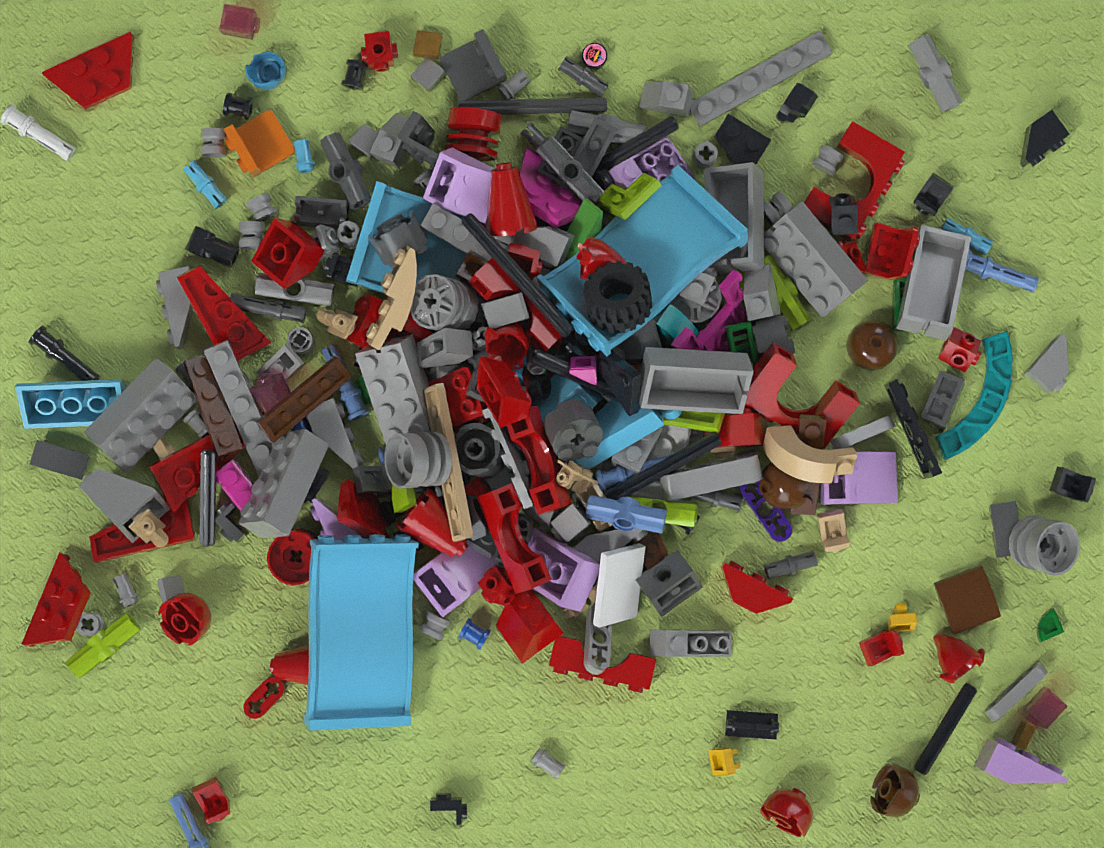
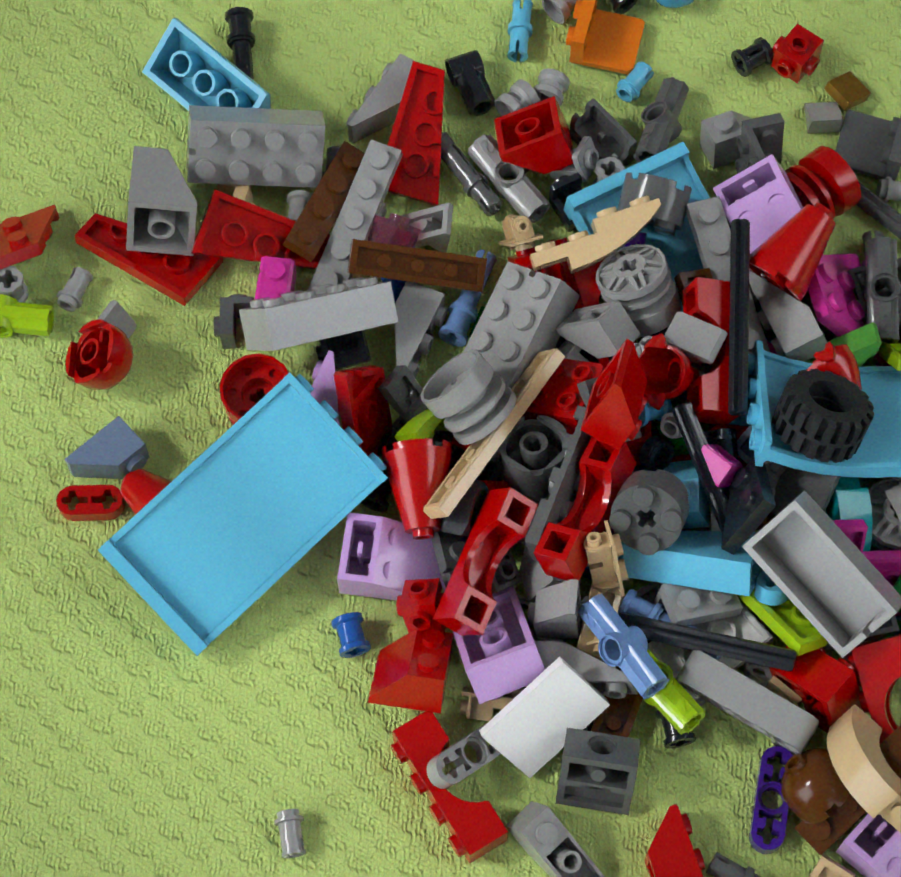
camera: 45 degrees right, 20 degrees down
dark grey slope [29,440,89,480] -> none
tan hinge [128,509,169,547] -> none
axle [200,449,216,547] -> none
light grey wheel [287,327,315,355] -> none
light grey slope [349,124,378,159] -> none
light grey wheel [419,611,450,641] -> none
black bracket [430,793,467,826] -> none
red bracket [506,243,542,280] -> none
dark grey pin [689,490,743,512] -> none
none -> sand blue slope [65,416,150,479]

